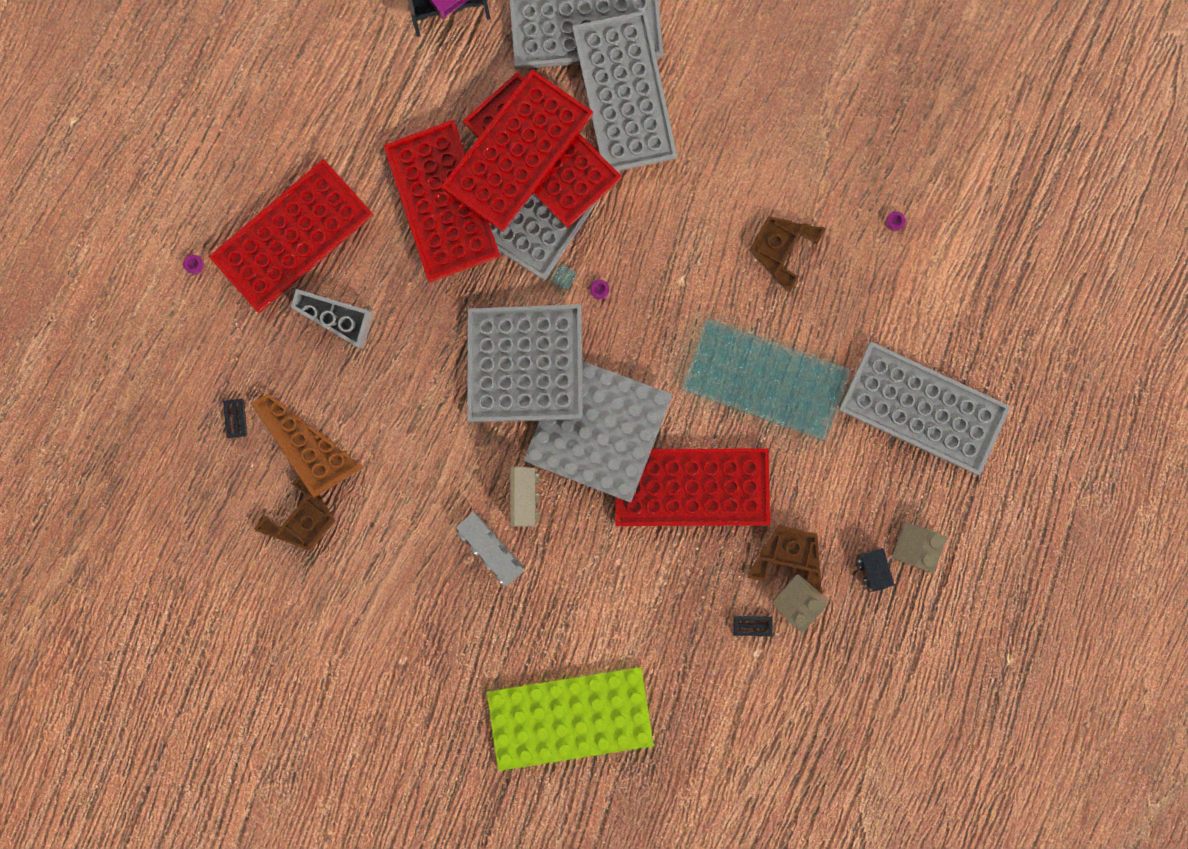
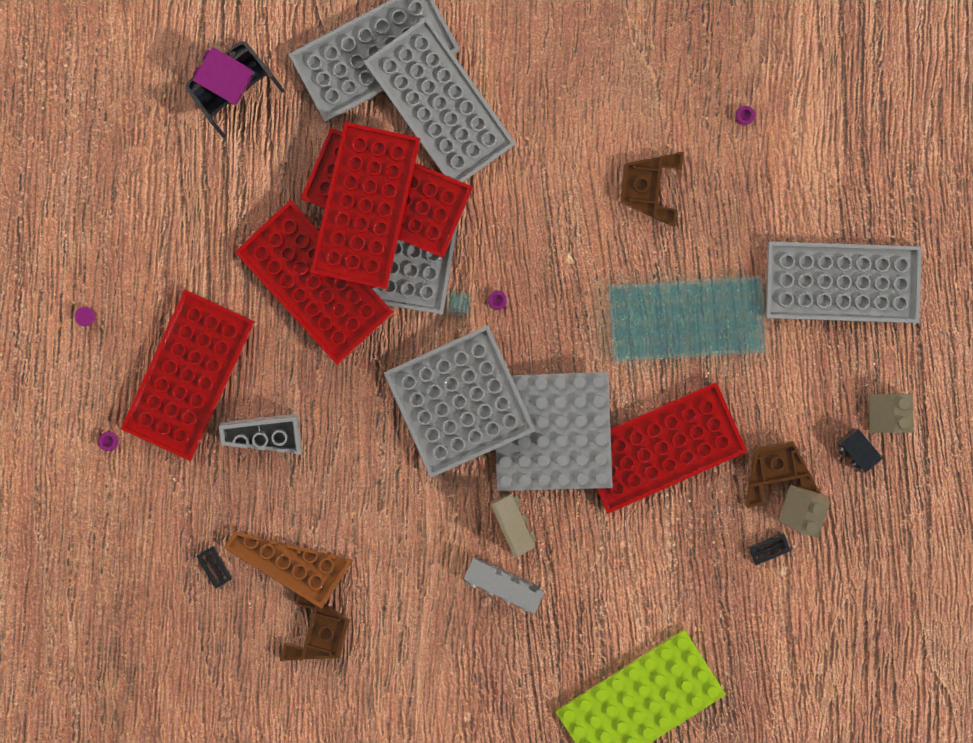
camera: 25 degrees left, 5 degrees up
none -> magenta tile [75,307,96,326]

